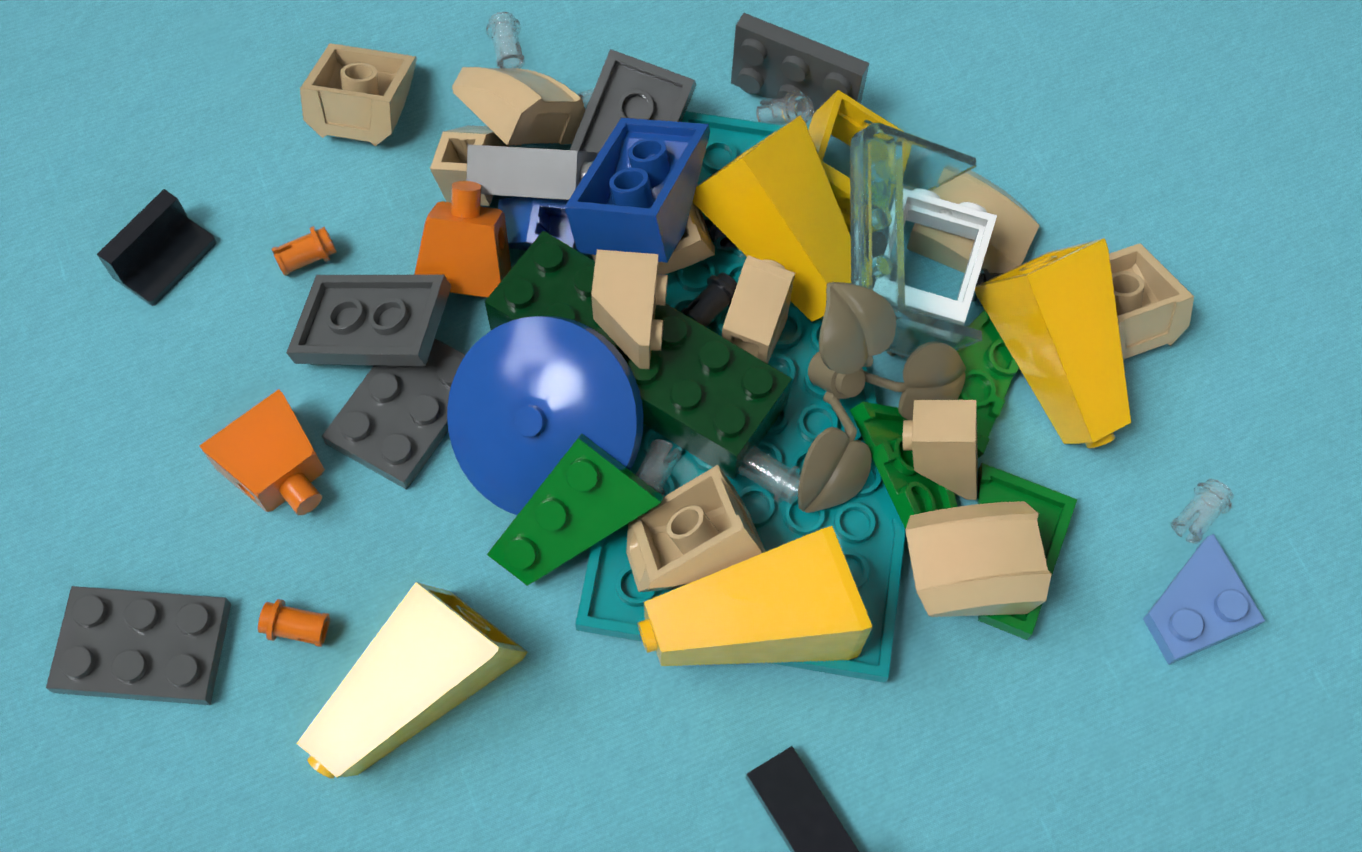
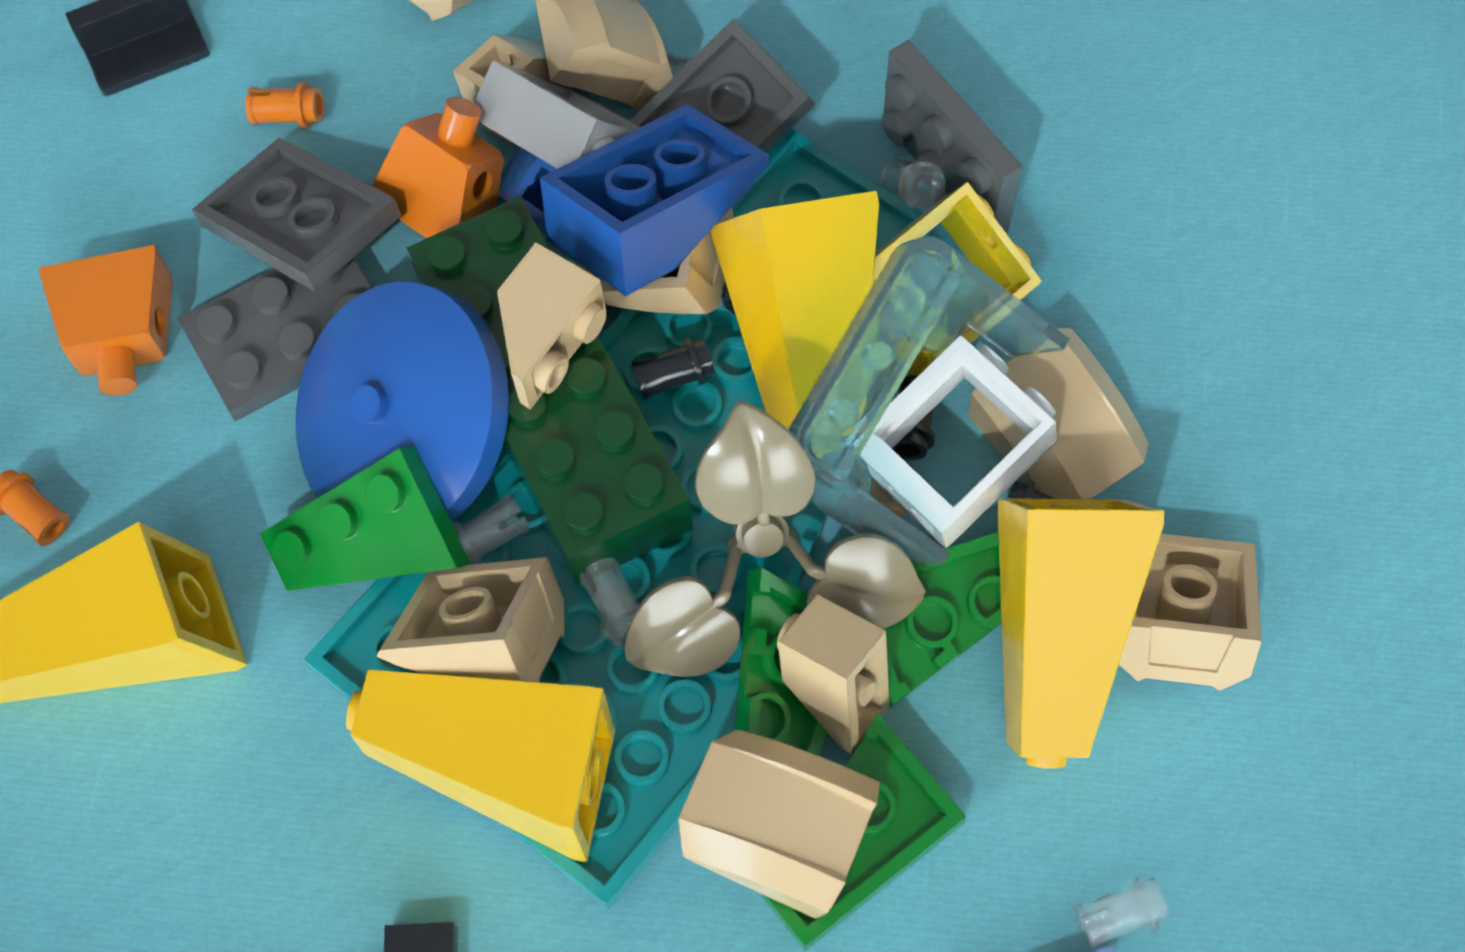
camera: 35 degrees right, 0 degrees up
tan slope [722,255,795,364] -> none

